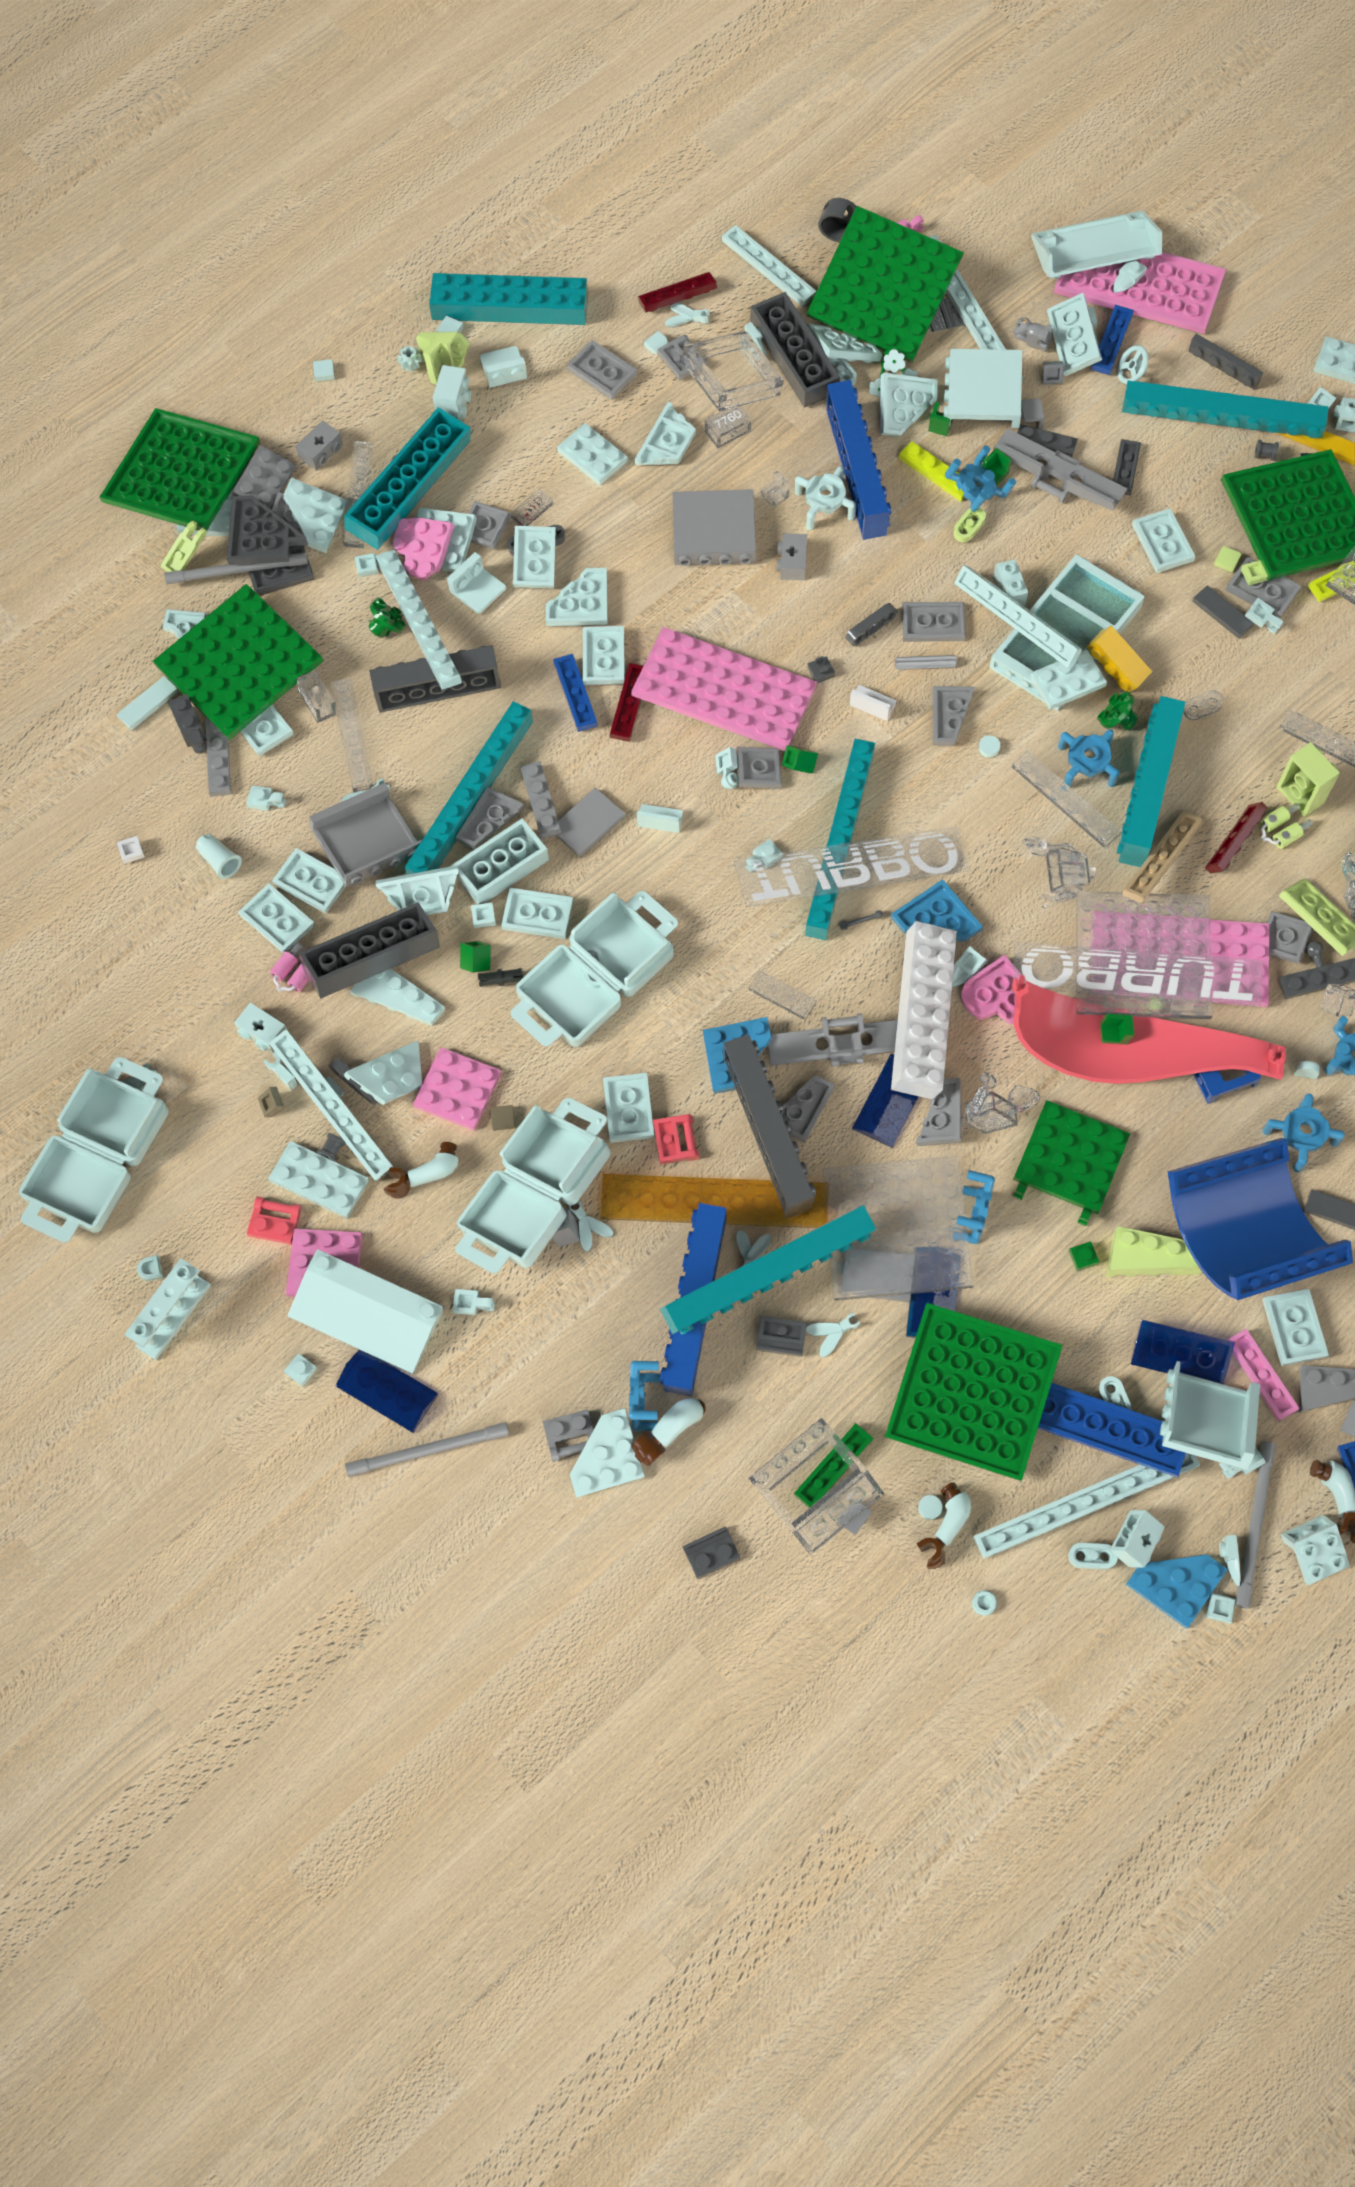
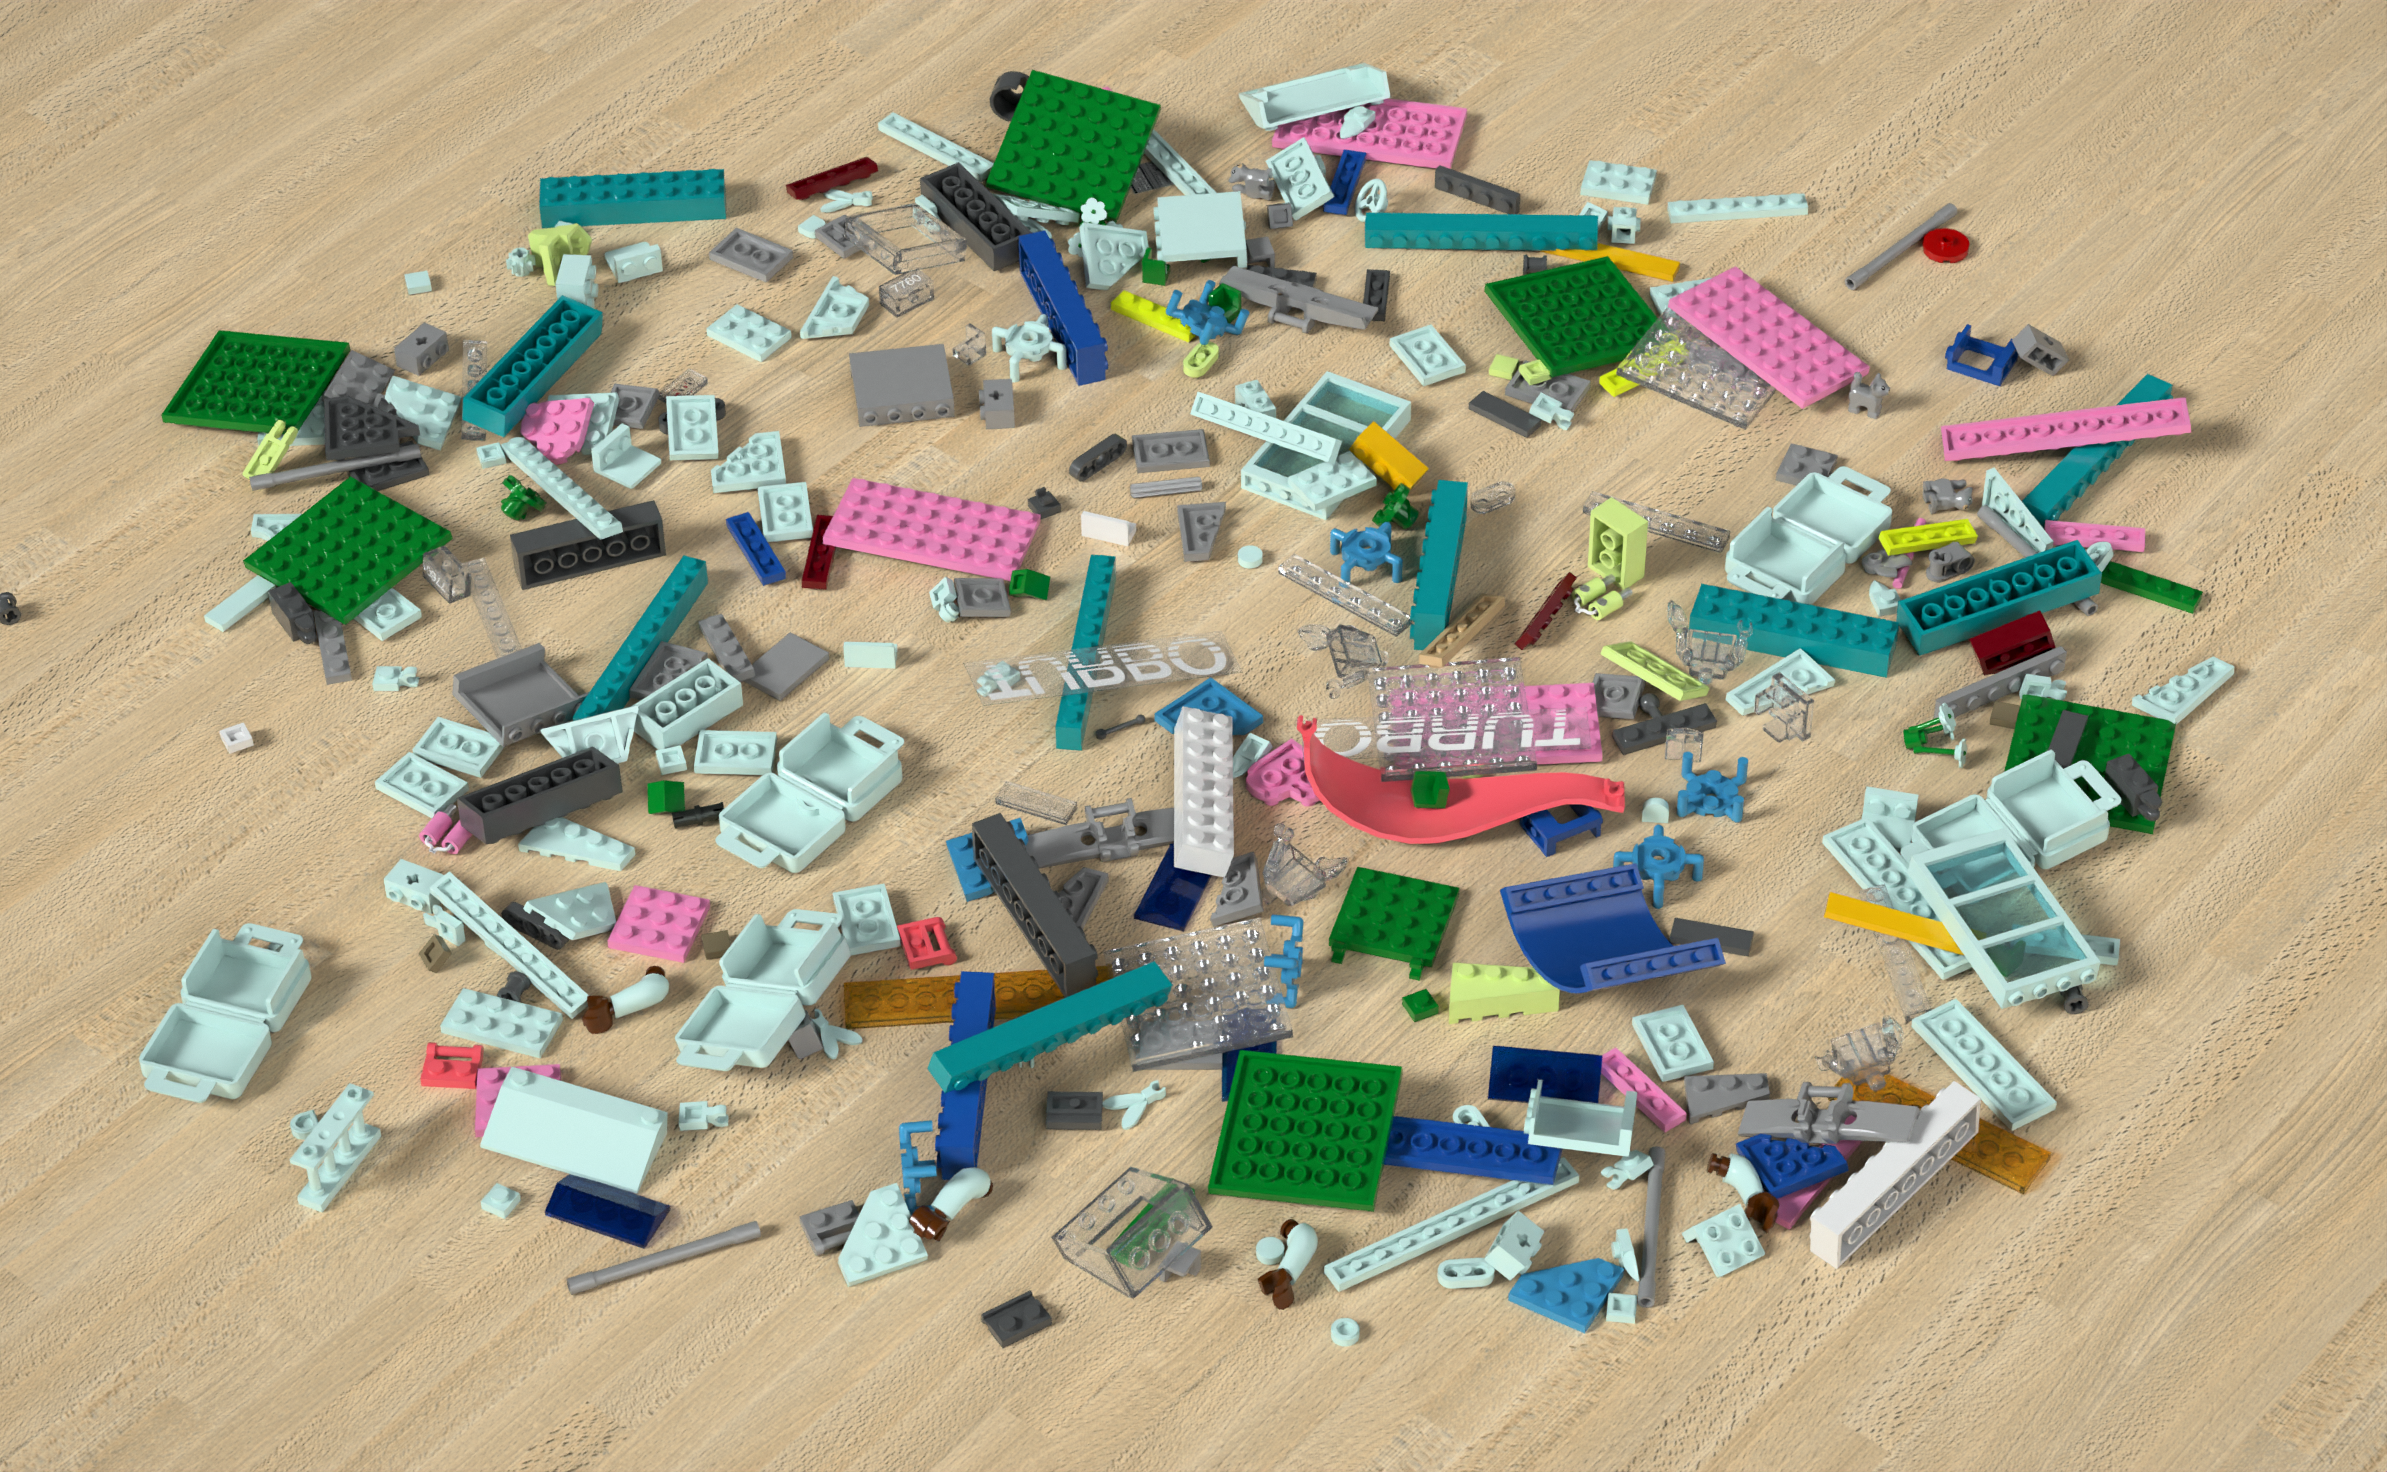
camera: 10 degrees left, 25 degrees down
light aqua plant [196,833,242,879] -> none

